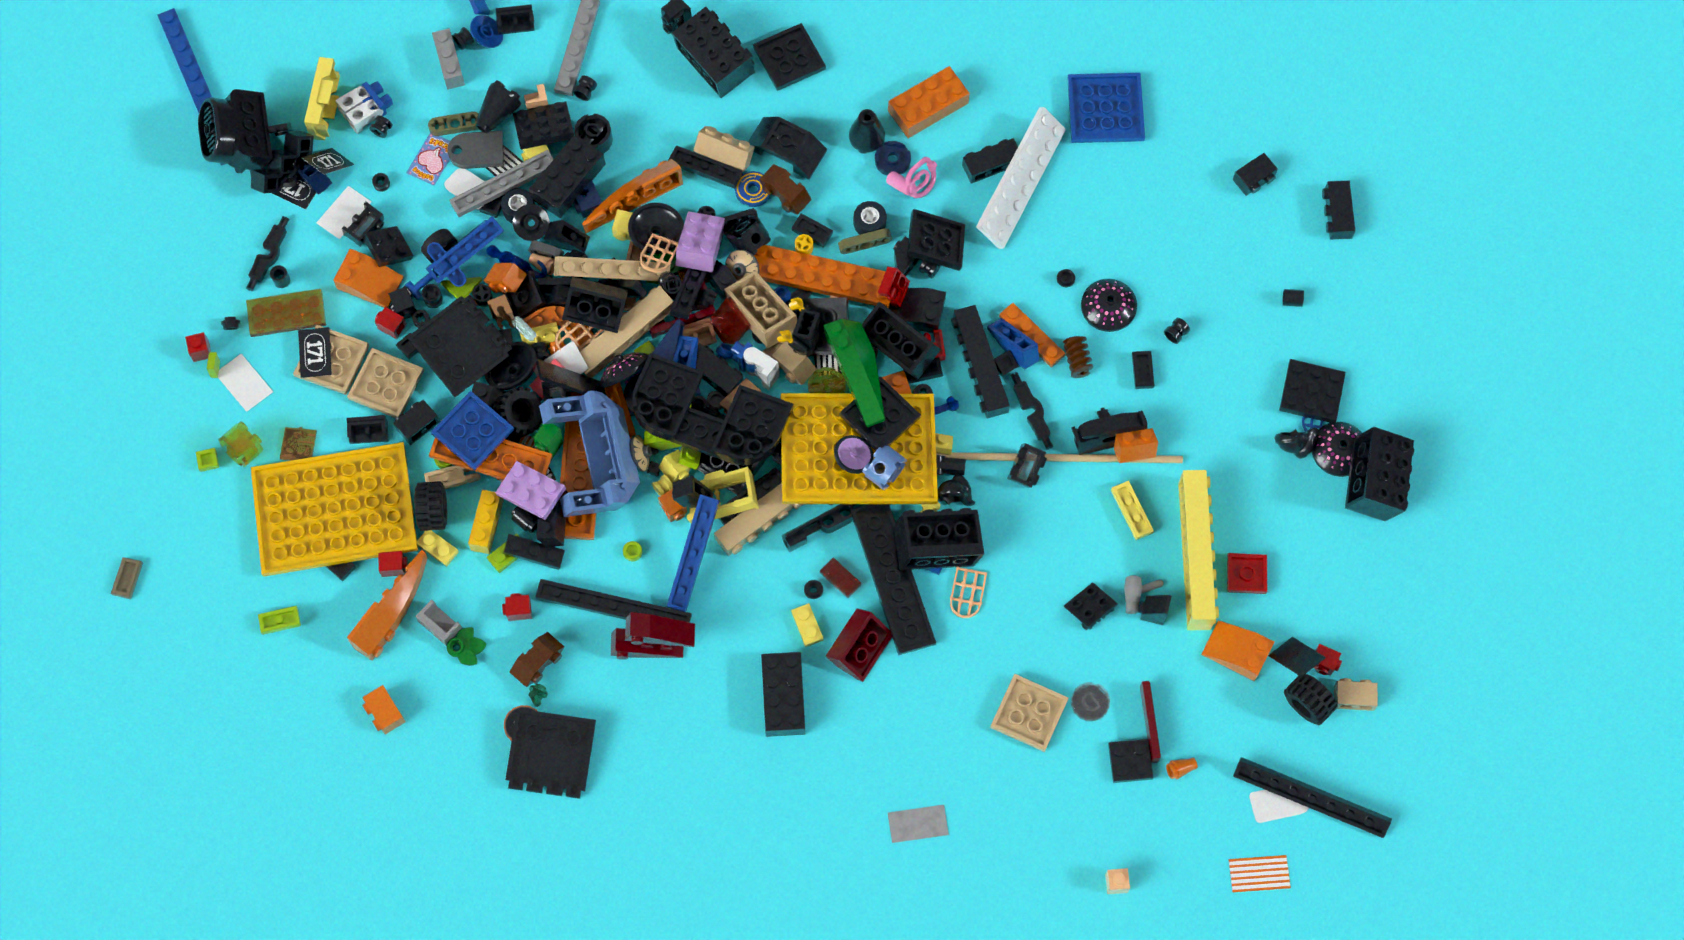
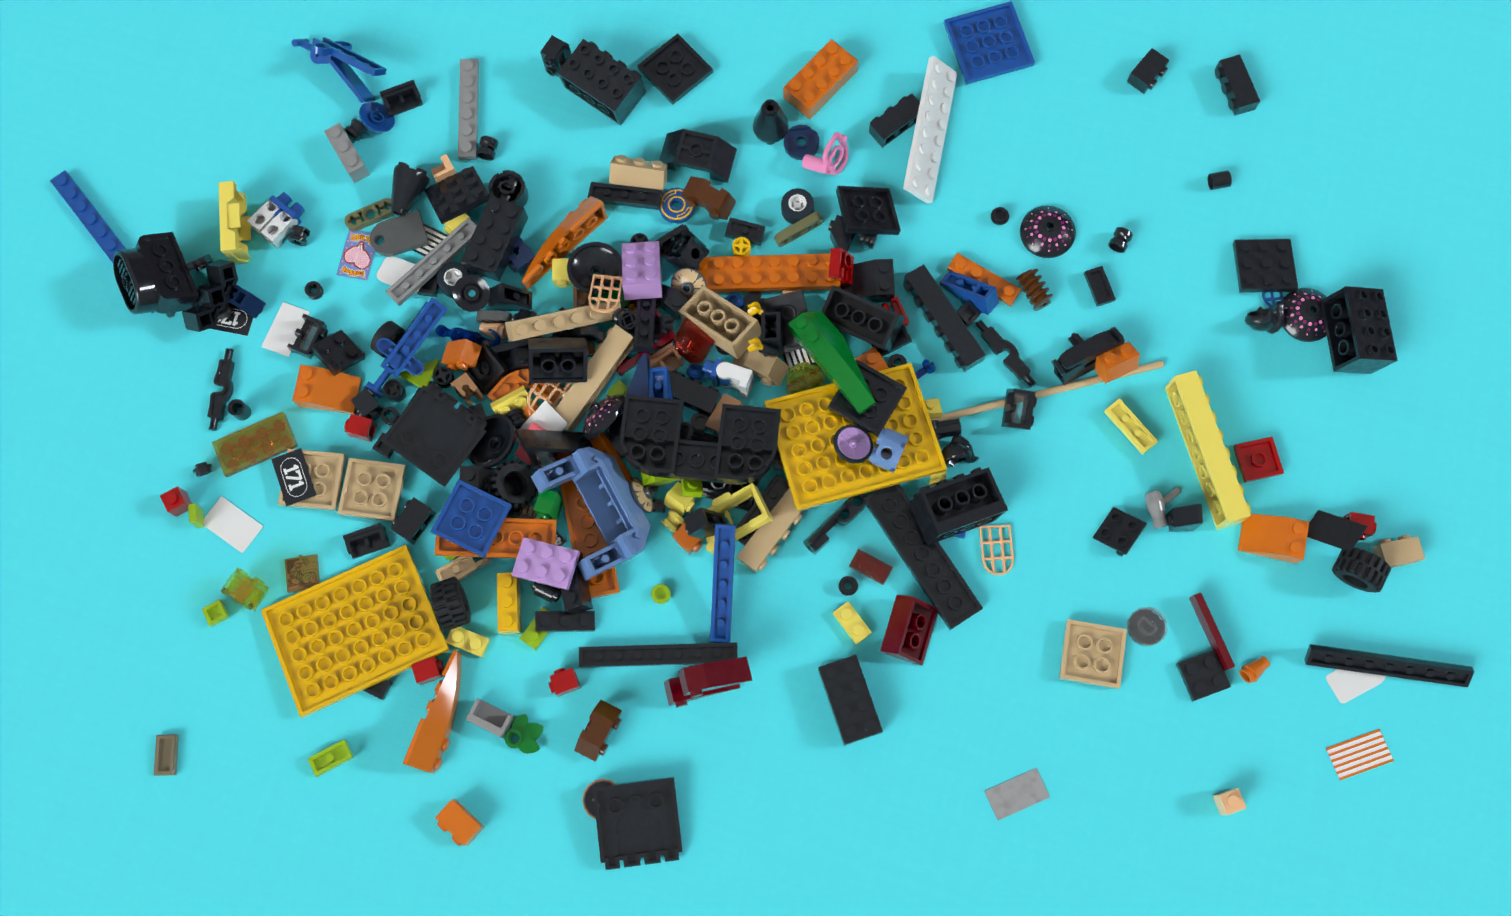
camera: 10 degrees left, 5 degrees up
black sticker [301,148,354,174] -> none
light aqua axle [512,316,536,341] -> none
clear green plate [529,684,548,707] -> none

